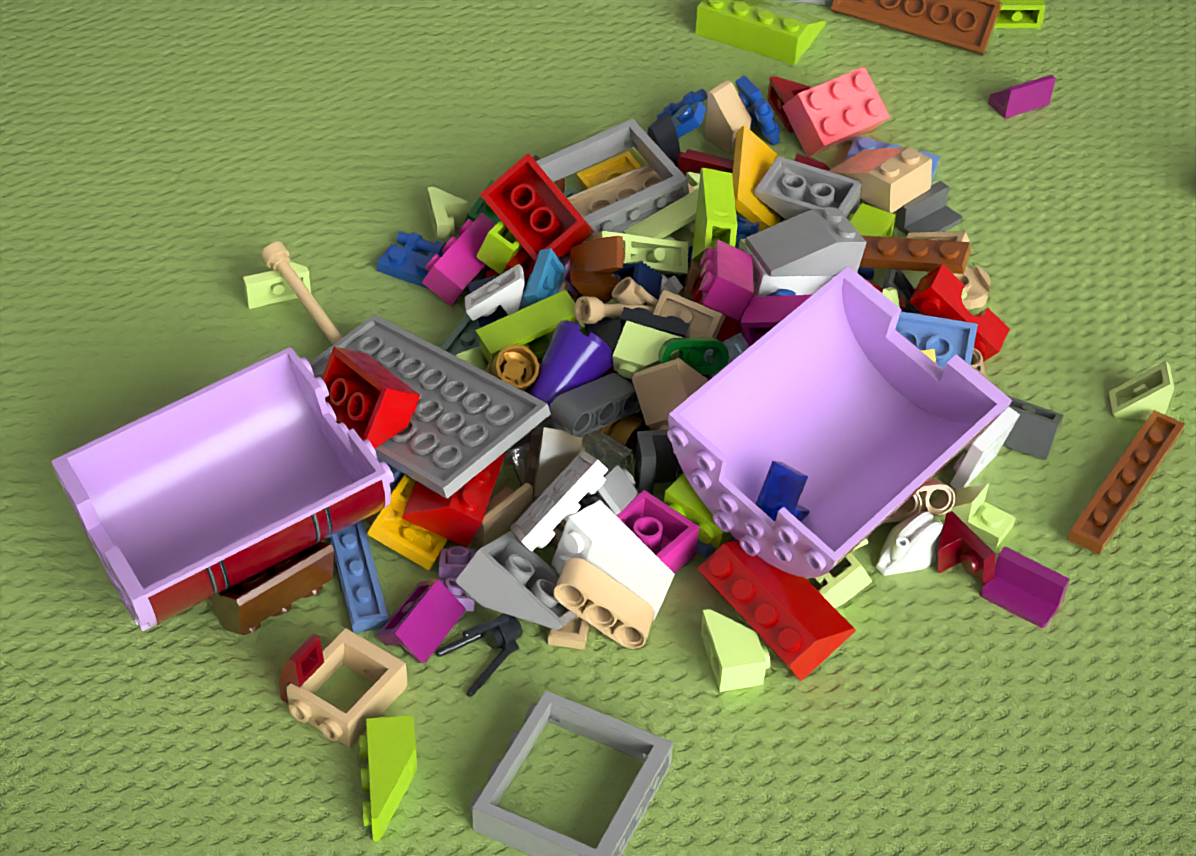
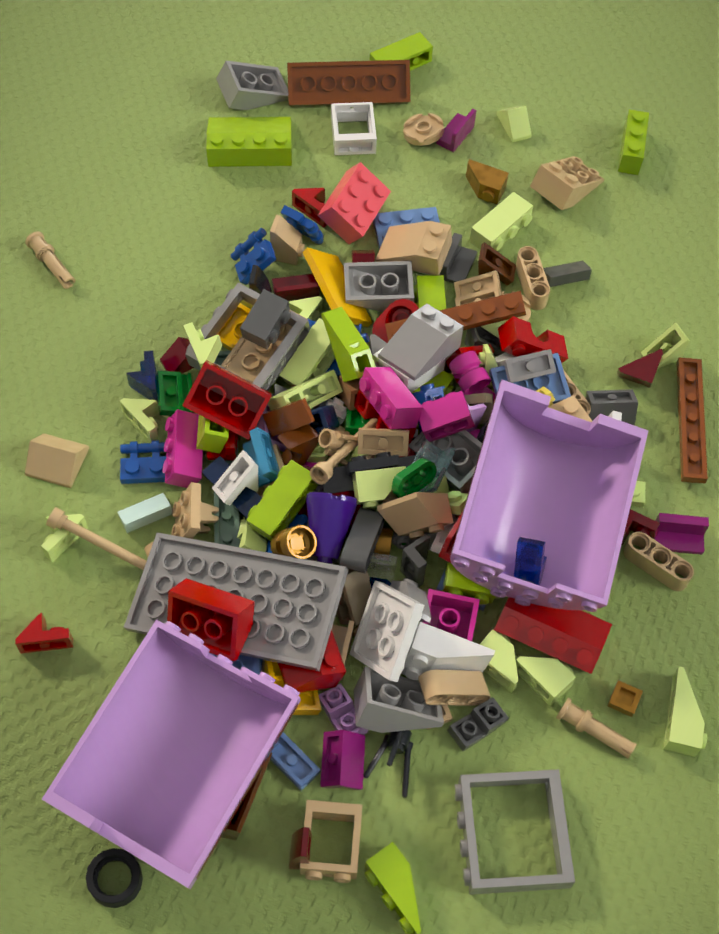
camera: 30 degrees left, 15 degrees up
none -> red slope [15,613,73,654]
none -> tan pin [25,231,75,289]
none -> tan slope [25,434,89,488]
none -> black tyre [86,848,143,908]
none -> light aqua slope [117,493,172,533]
none -> clear blue slope [126,350,158,402]
none -> tan plate [171,482,219,539]
none -> yellowish green slope [183,322,222,368]
none -> dark grey brick [240,289,291,349]
none -> white window [331,102,377,155]
none -> tan tile [403,113,444,146]
none -> dark grey slope [447,697,509,752]
none -> pearl gold slope [466,159,509,205]
none -> yellowish green brick [469,192,533,251]
none -> reddish brown slope [478,242,516,286]
none -> yellowish green slope [480,629,518,693]
none -> yellowish green slope [496,106,532,143]
none -> light grey panel [499,349,556,383]
none -> tan beam [516,246,550,310]
none -> tan slope [530,156,604,210]
none -> dark grey slope [543,260,592,287]
none -> tan pin [556,698,637,759]
none -> pearl gold plate [607,680,643,717]
none -> dark red slope [617,349,663,388]
none -> tan beam [623,532,694,591]
none -> yellowish green slope [663,667,707,757]

